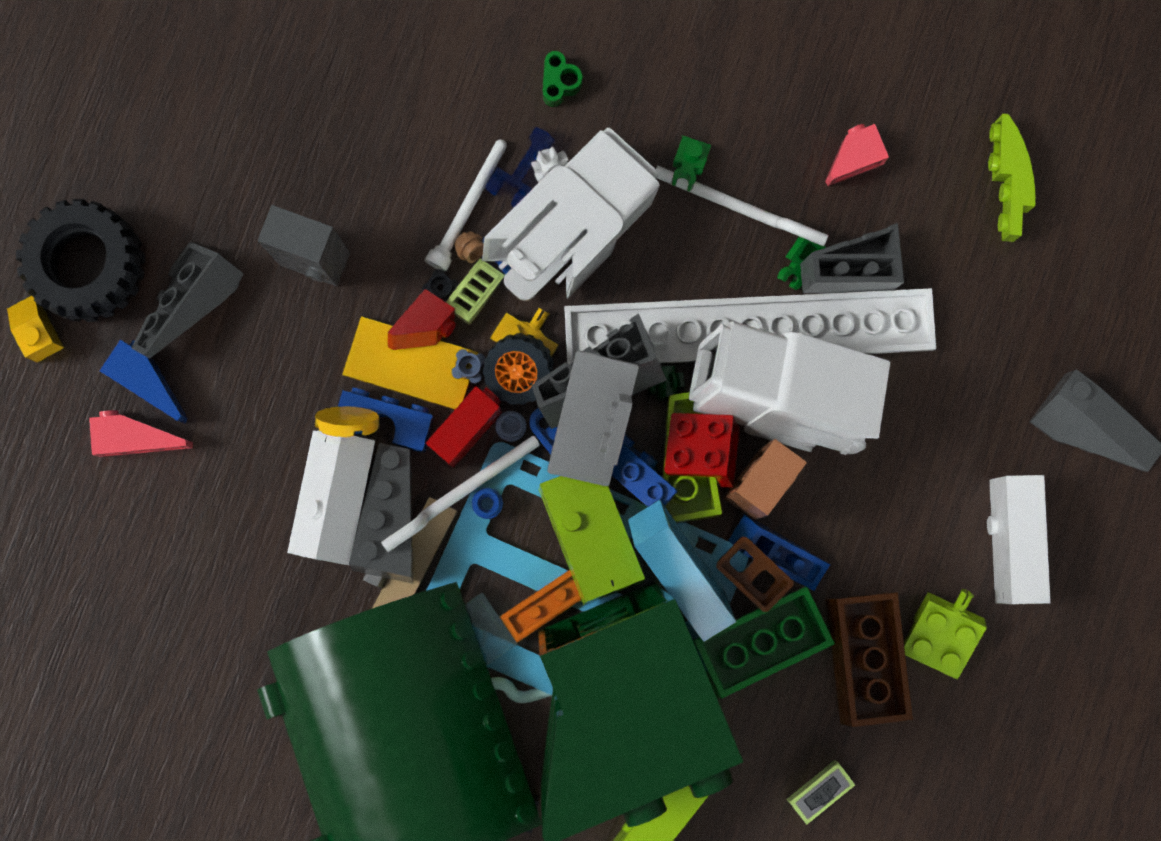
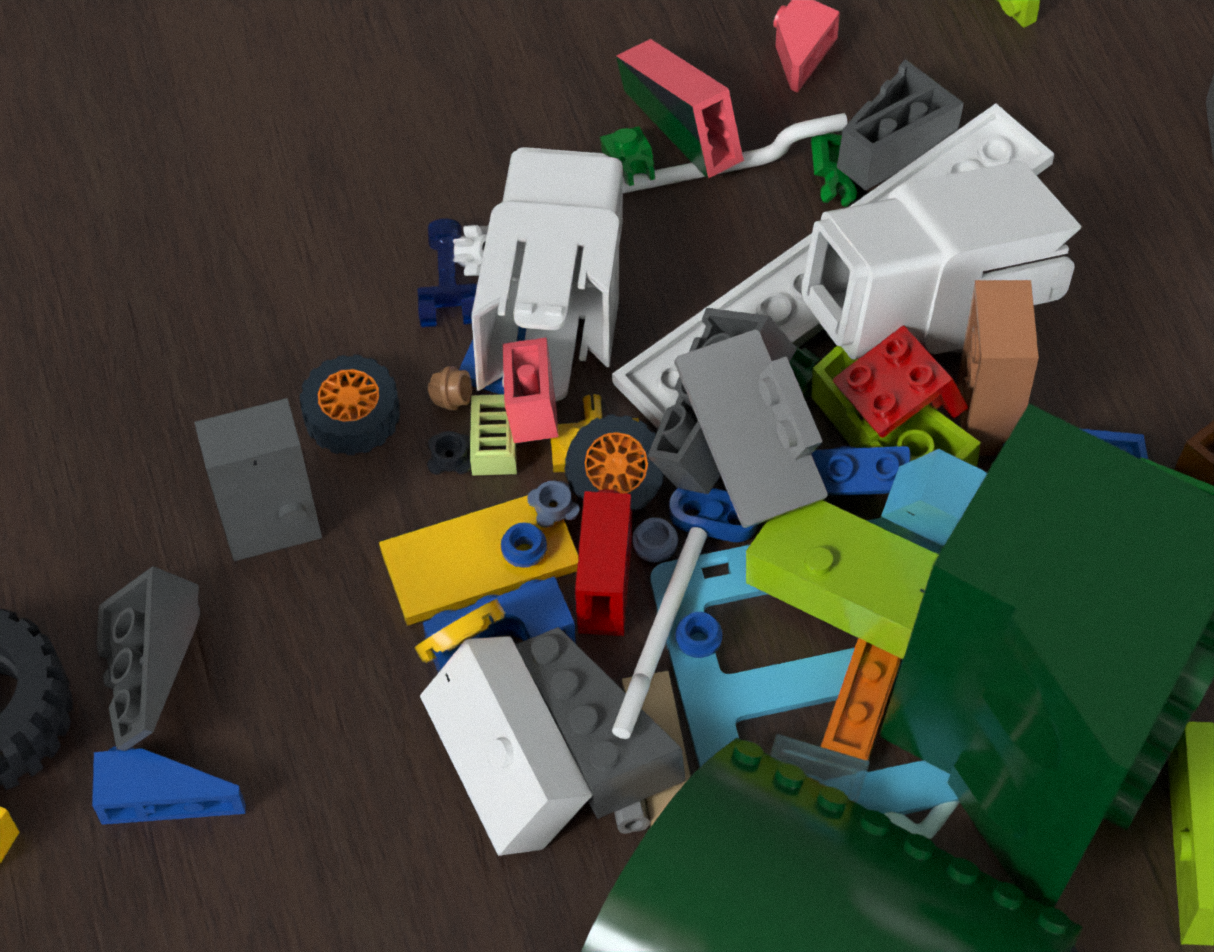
camera: 30 degrees left, 25 degrees down
coral slope [89,410,193,457] -> none
red slope [388,289,456,350] -> none
white piece [425,139,507,272] -> none
green piece [542,51,583,107] -> none
none -> black wheel [300,354,400,455]
none -> blue plate [501,522,547,568]
none -> coral slope [503,337,558,443]
none -> coral slope [616,39,744,179]

